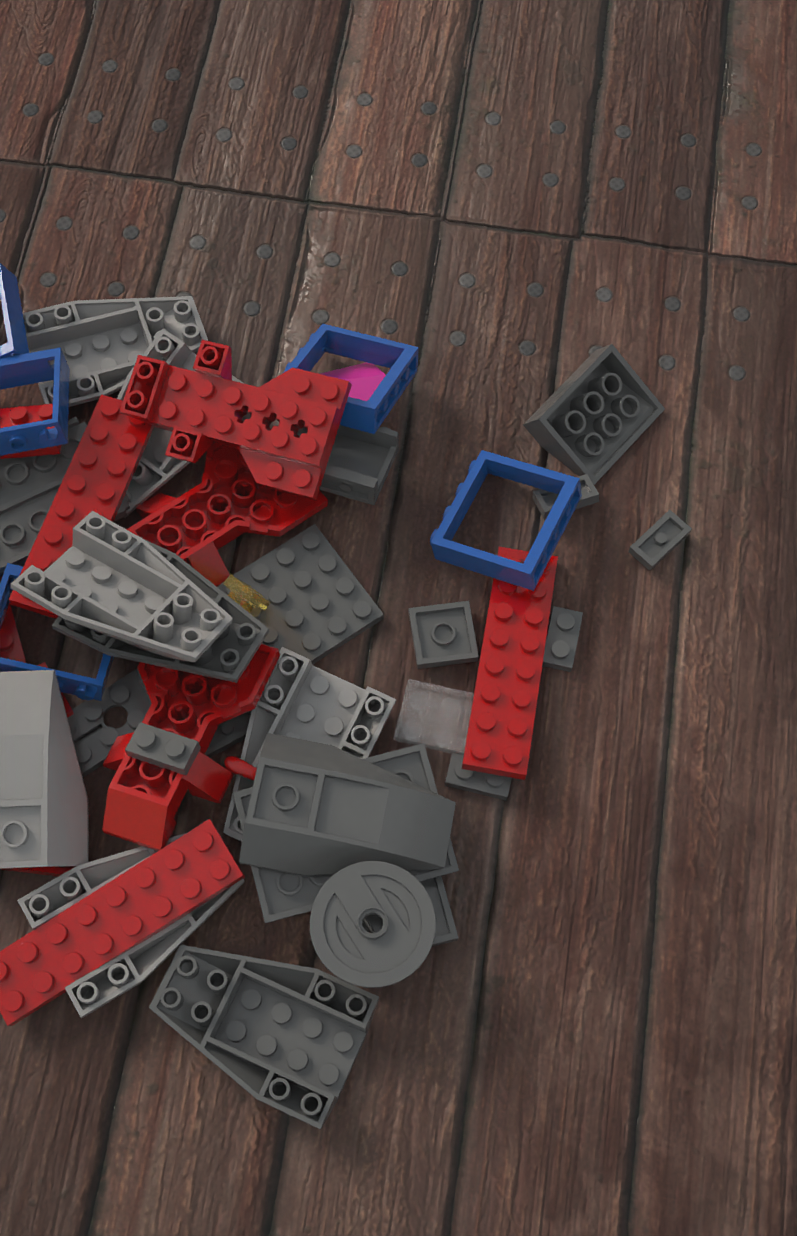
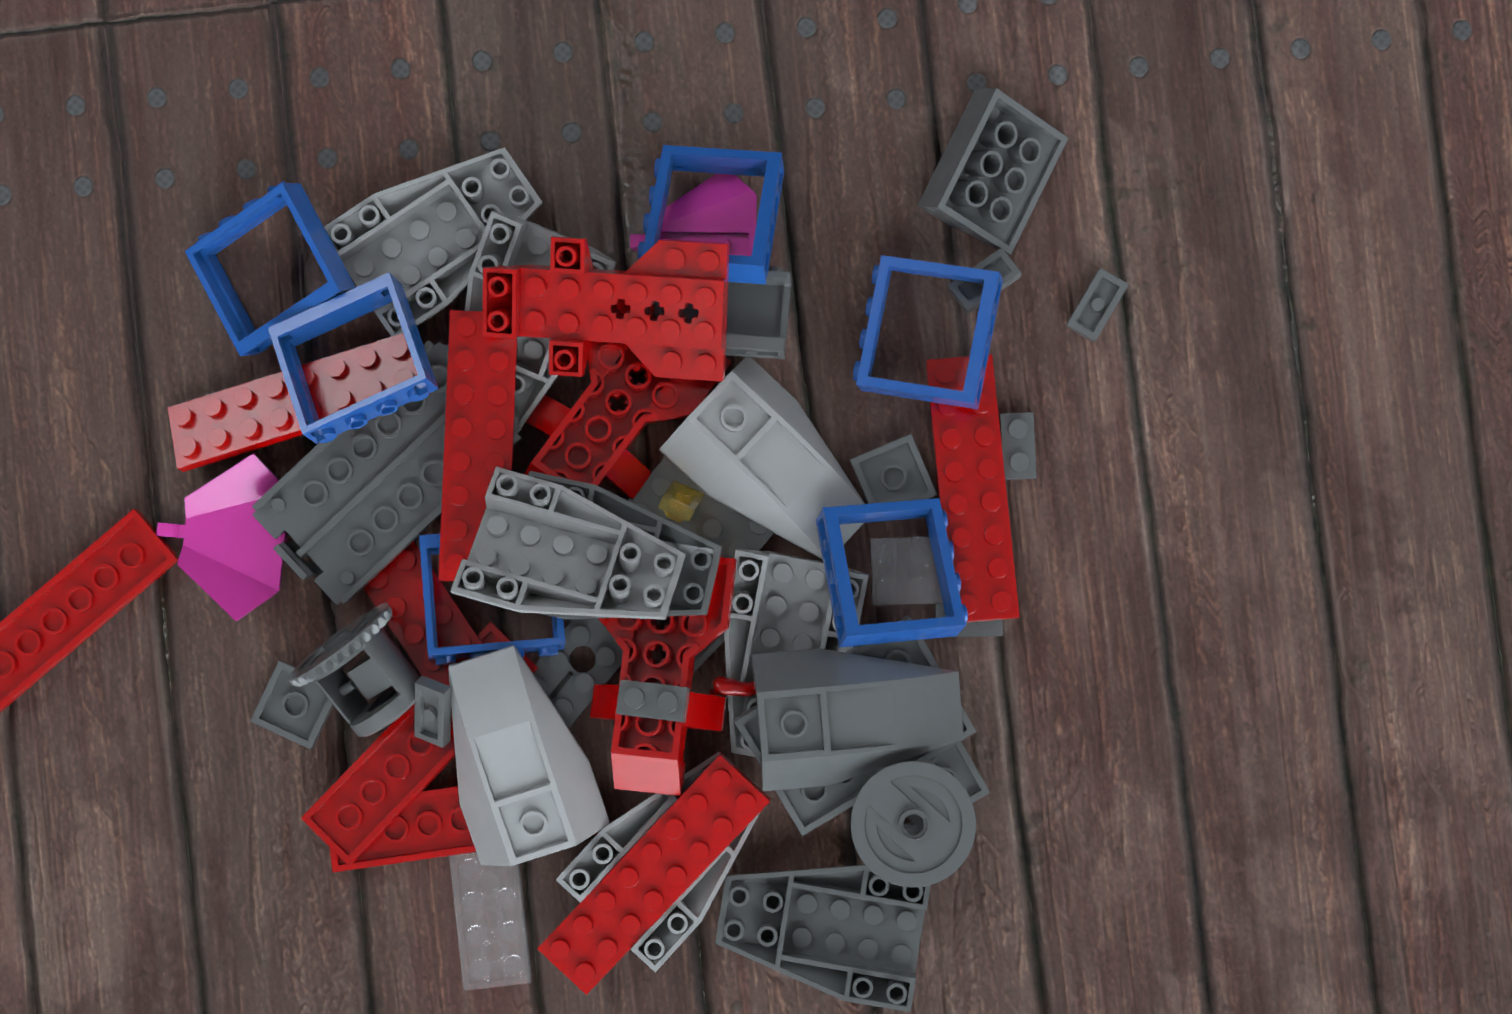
camera: 15 degrees left, 20 degrees up
none -> light grey wedge [659,357,865,560]
none -> blue window [816,498,968,648]

